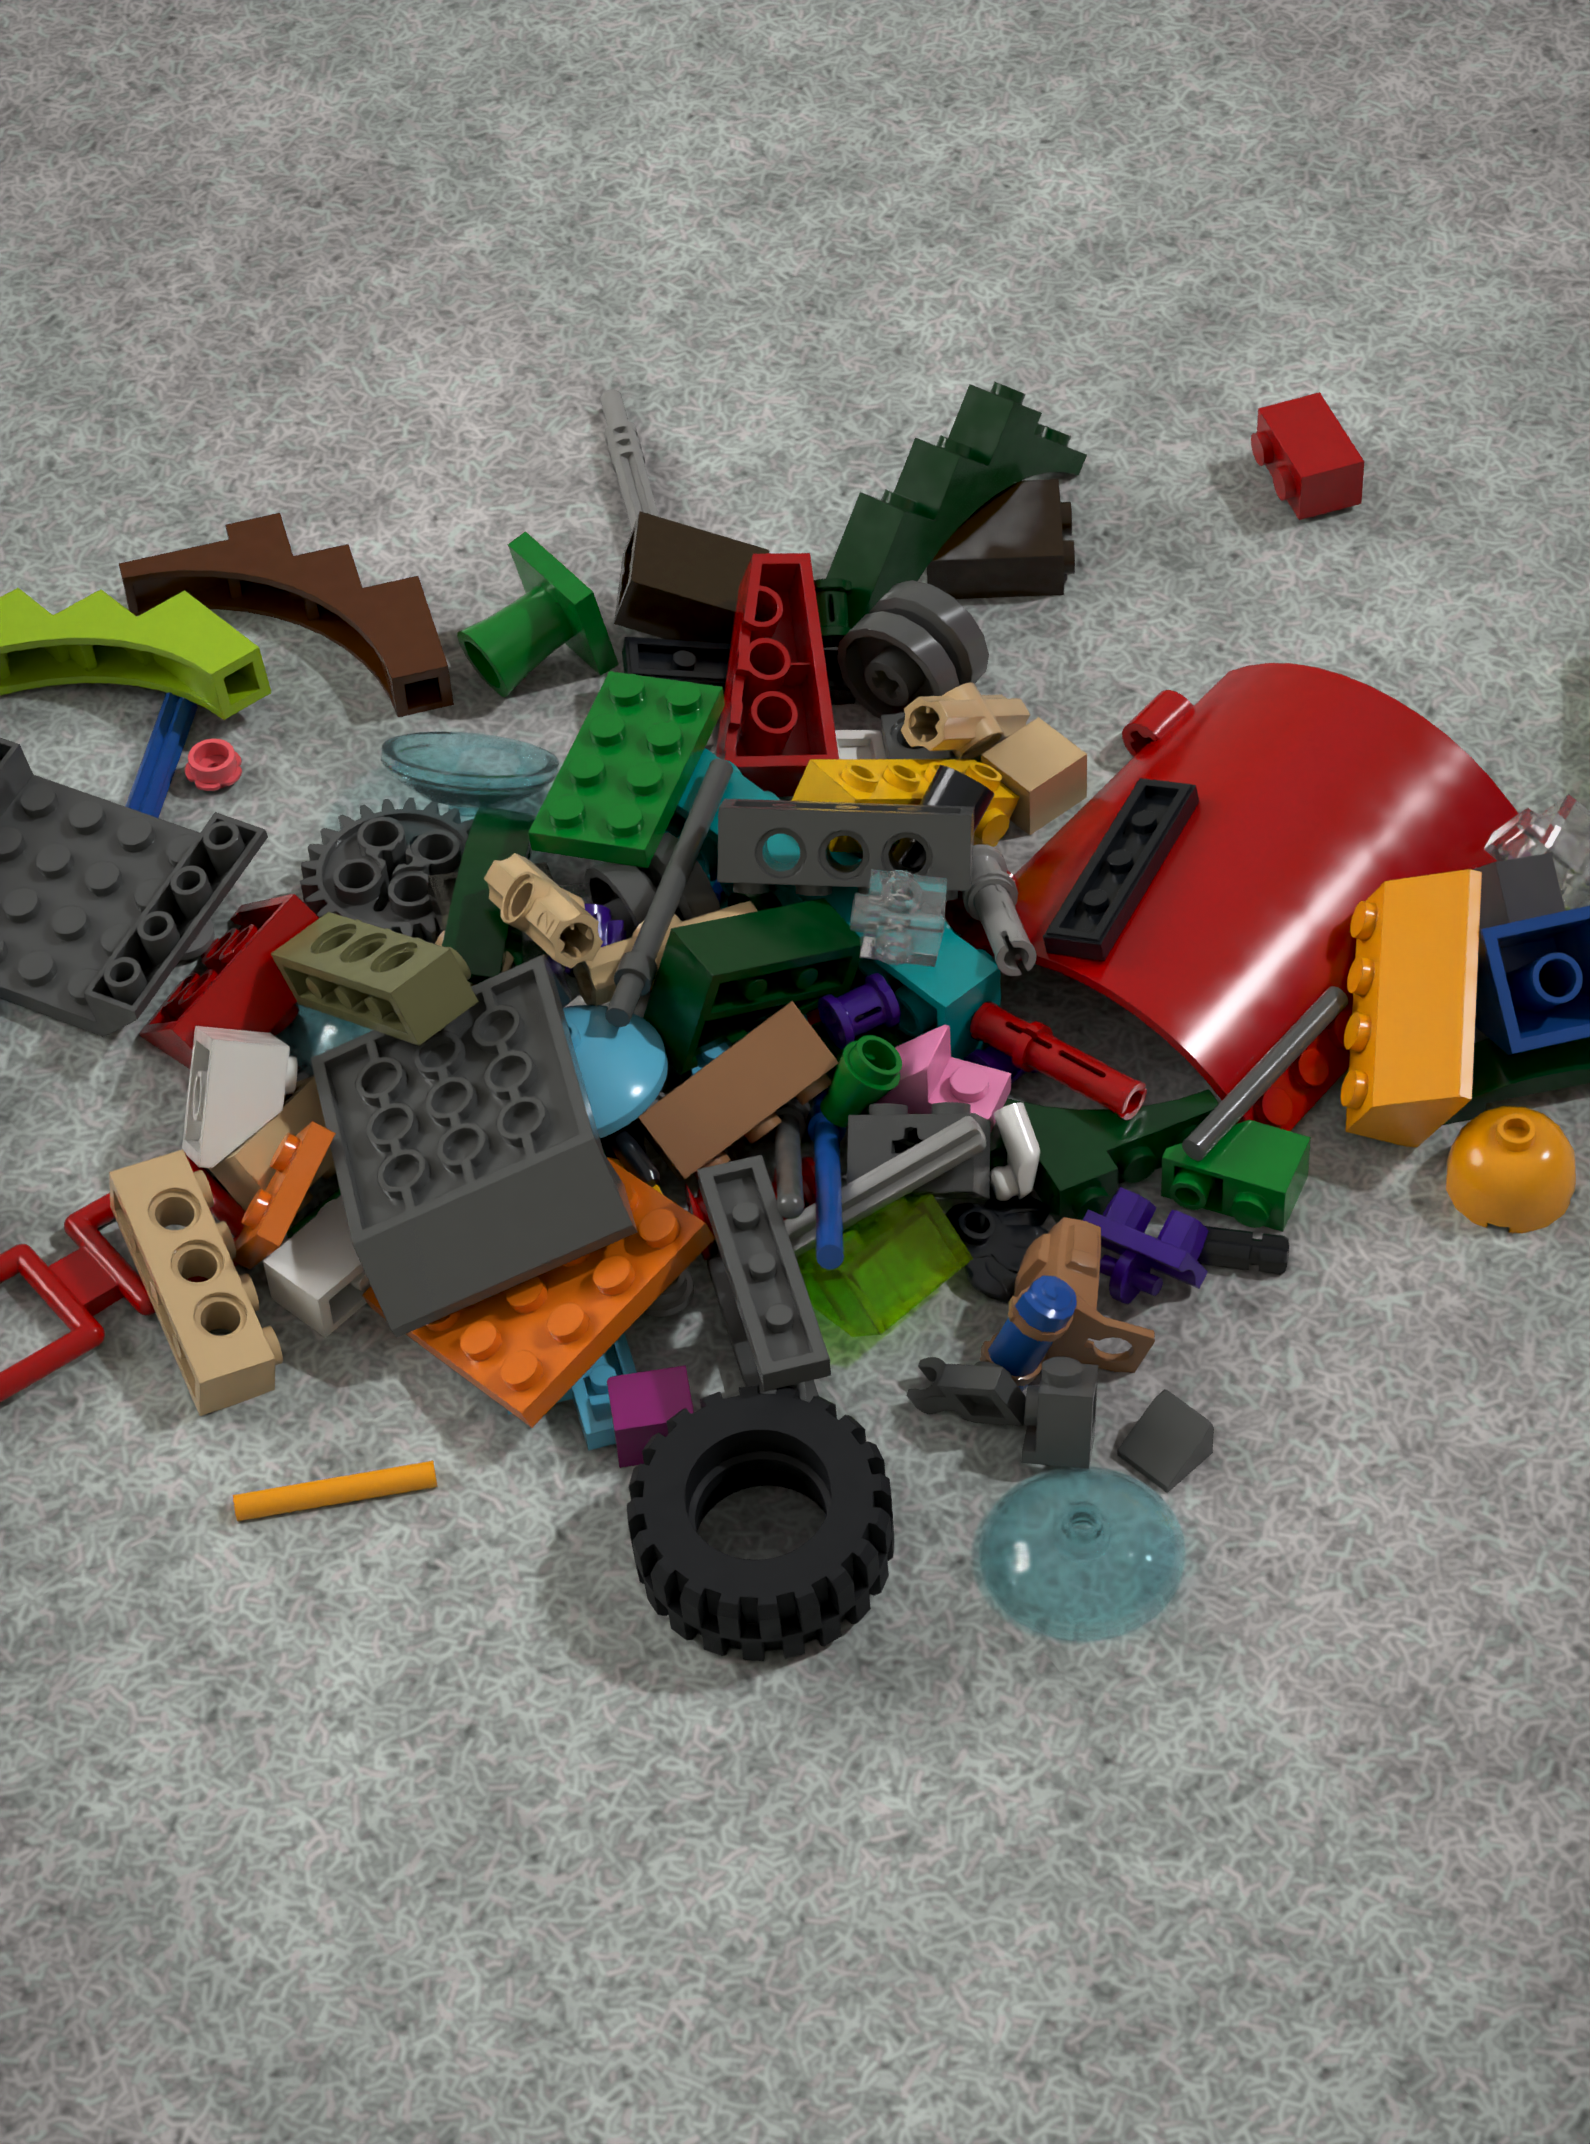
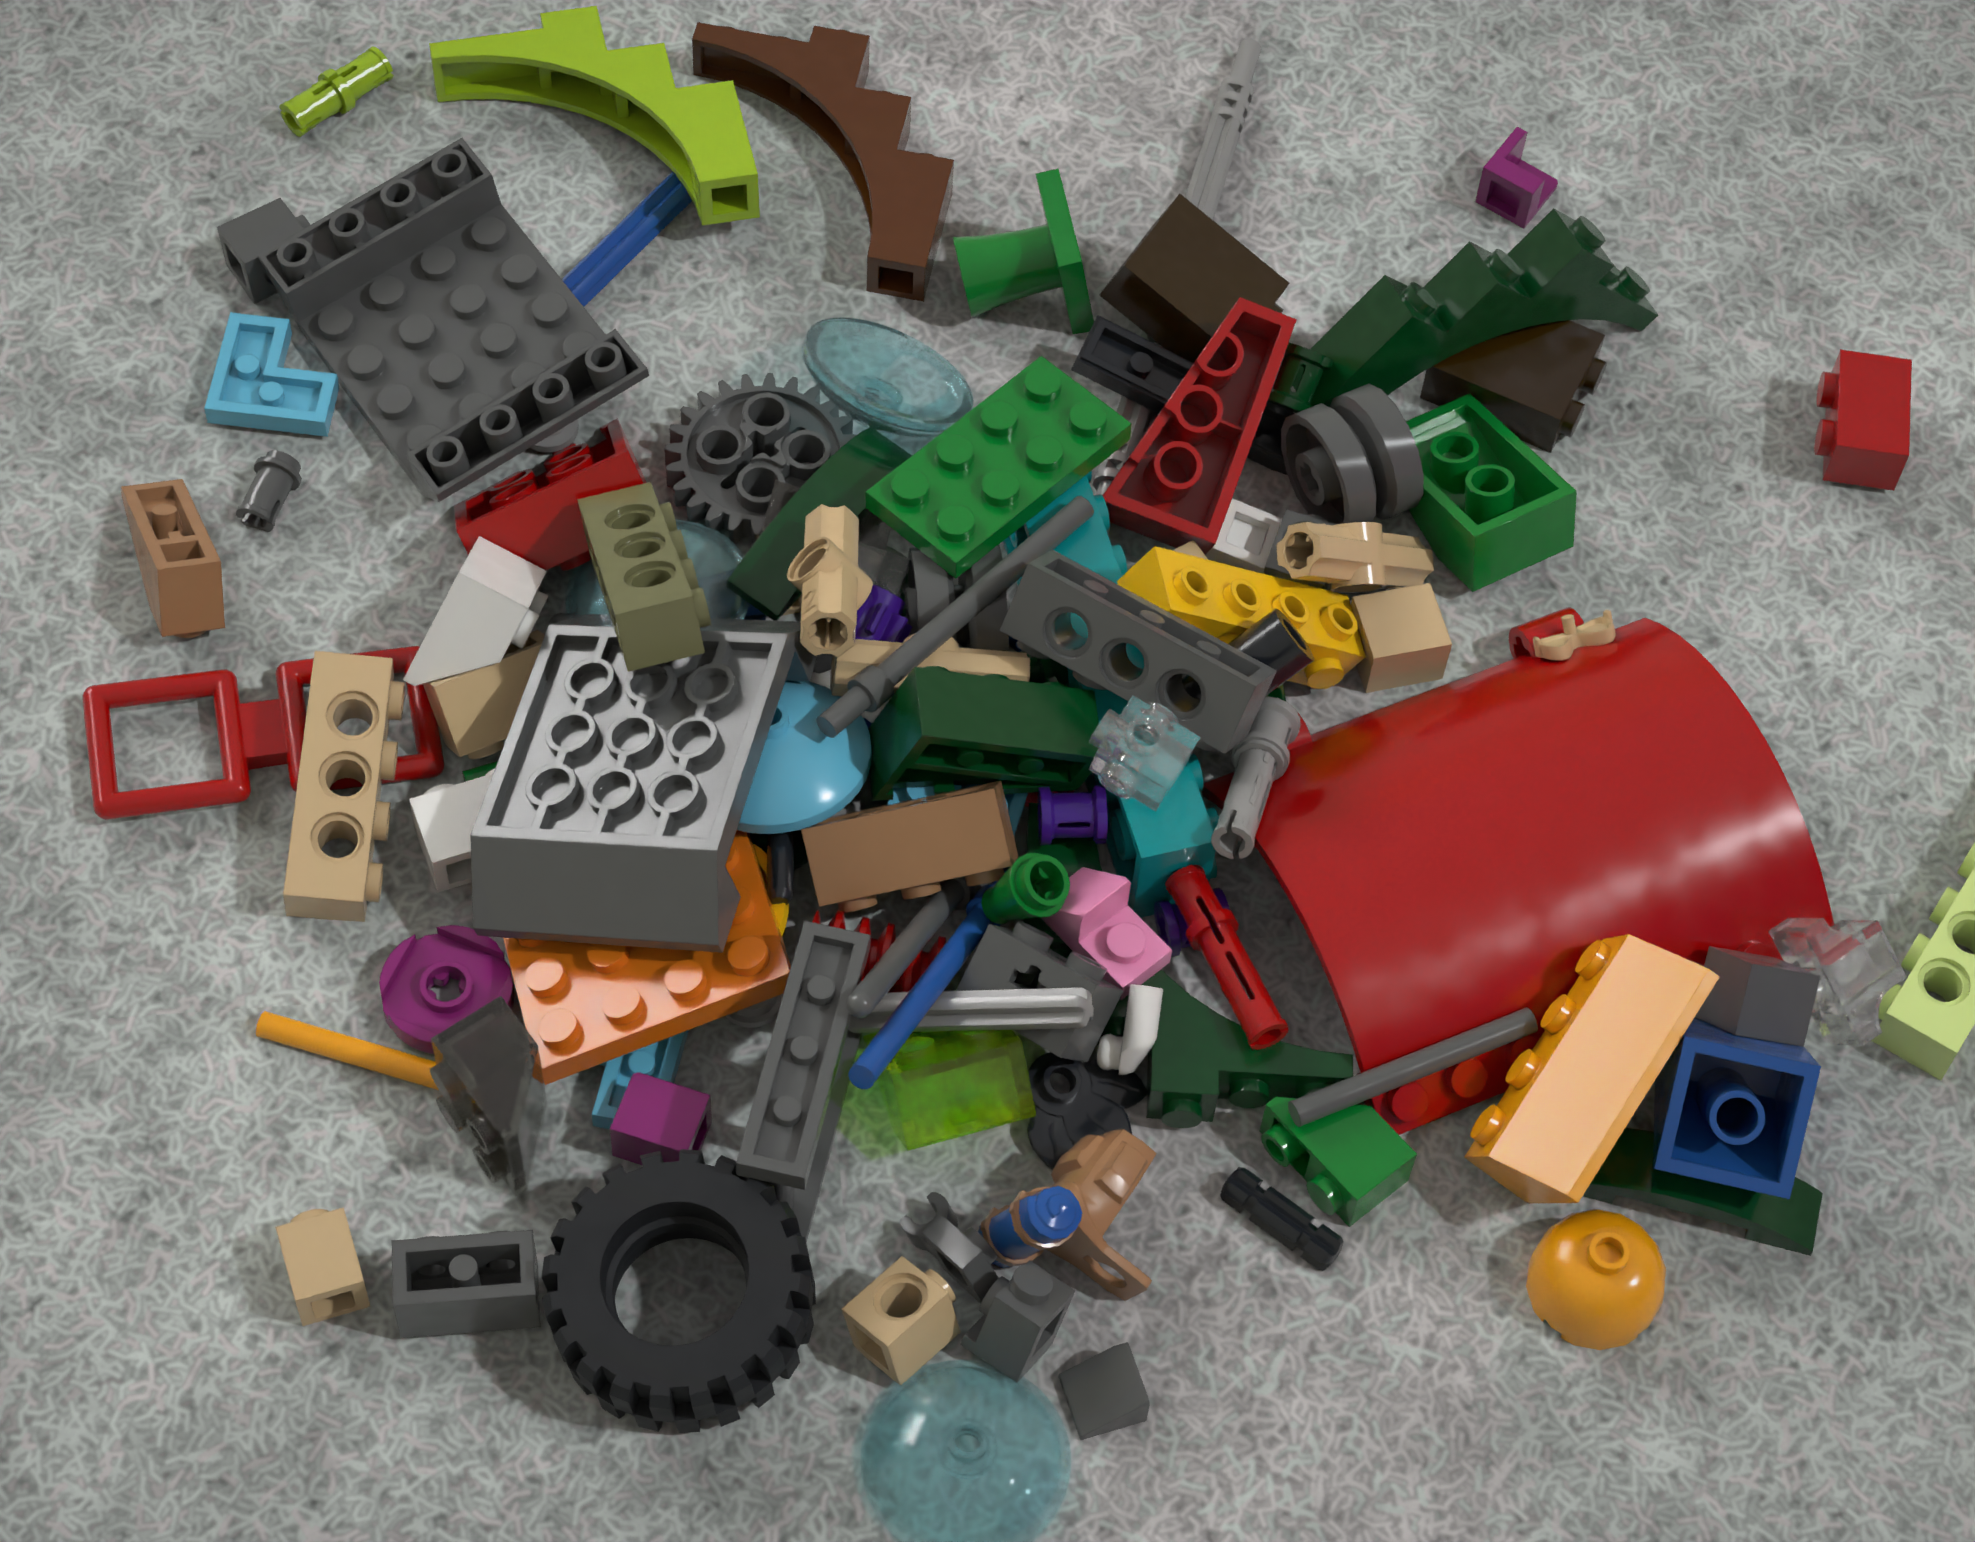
camera: 20 degrees right, 10 degrees up
coral plate [185,739,242,791] -> none
orange wing [232,1121,336,1270] -> none
black tile [1043,778,1199,961] -> none
dark purple hips [1083,1187,1209,1304] -> none
none -> tan brick [275,1207,371,1326]
none -> magenta plate [379,925,515,1057]
none -> dark grey brick [391,1230,541,1338]
none -> clear smoke slope [430,996,547,1196]
none -> tan brick [841,1256,961,1386]
none -> green slope [1406,394,1577,592]
none -> magenta panel [1475,127,1558,229]
none -> tan piece [1533,610,1616,661]

